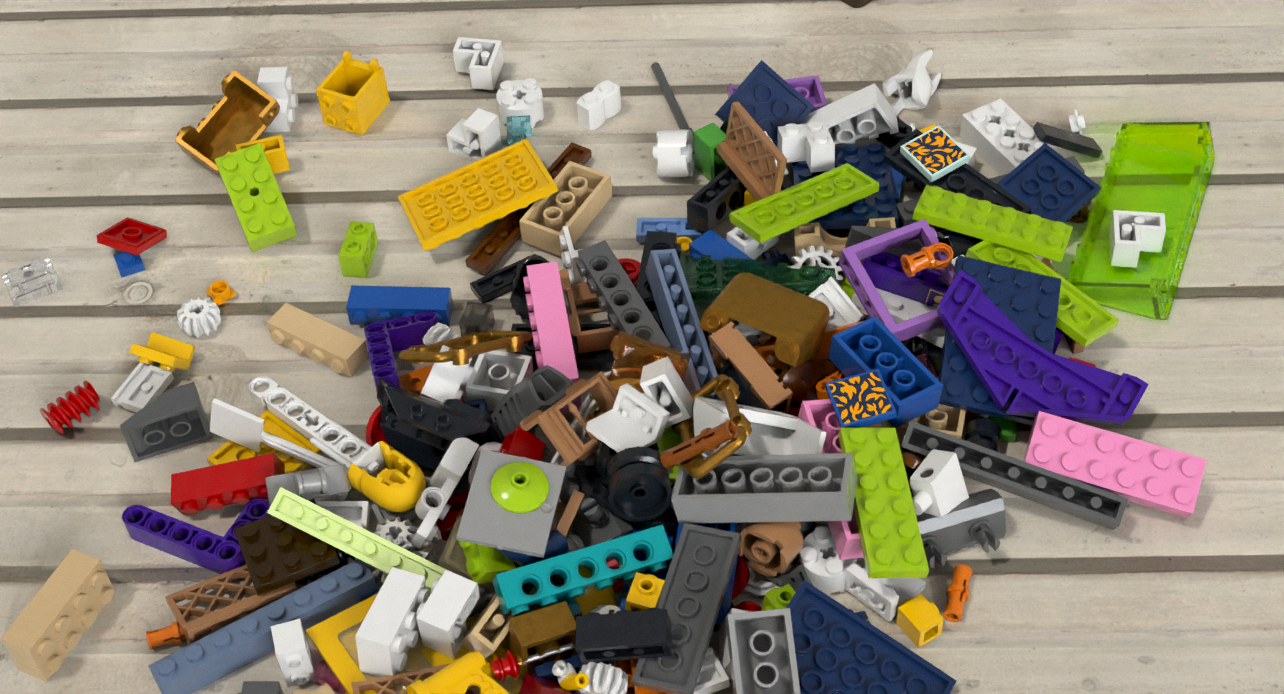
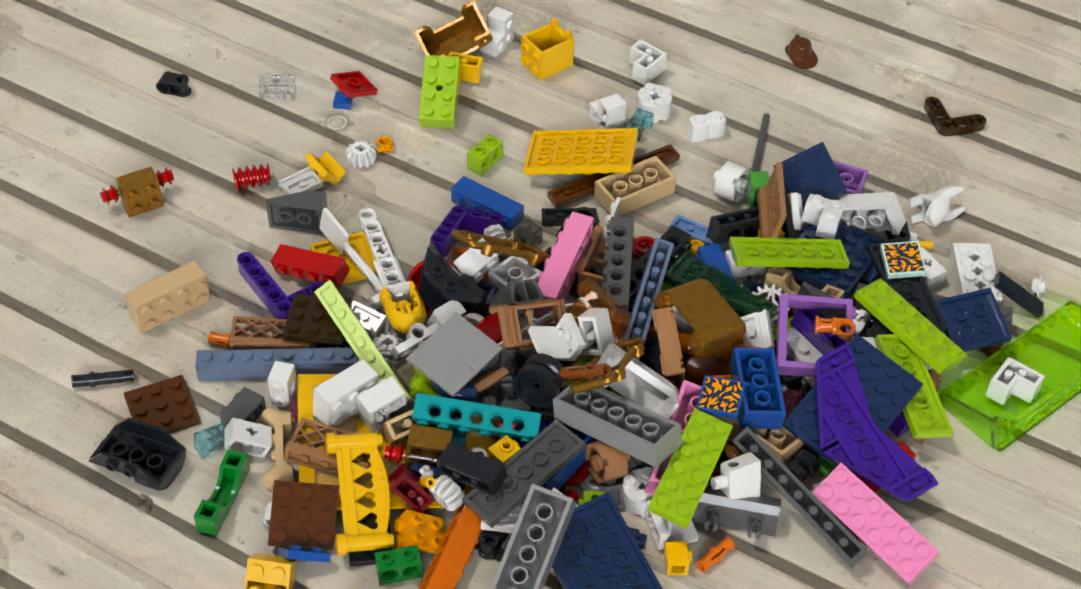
camera: 25 degrees right, 0 degrees up
light grey piece [265,464,350,506] -> none
tan brick [267,303,369,377] -> none
lime dish [490,462,549,513] -> none

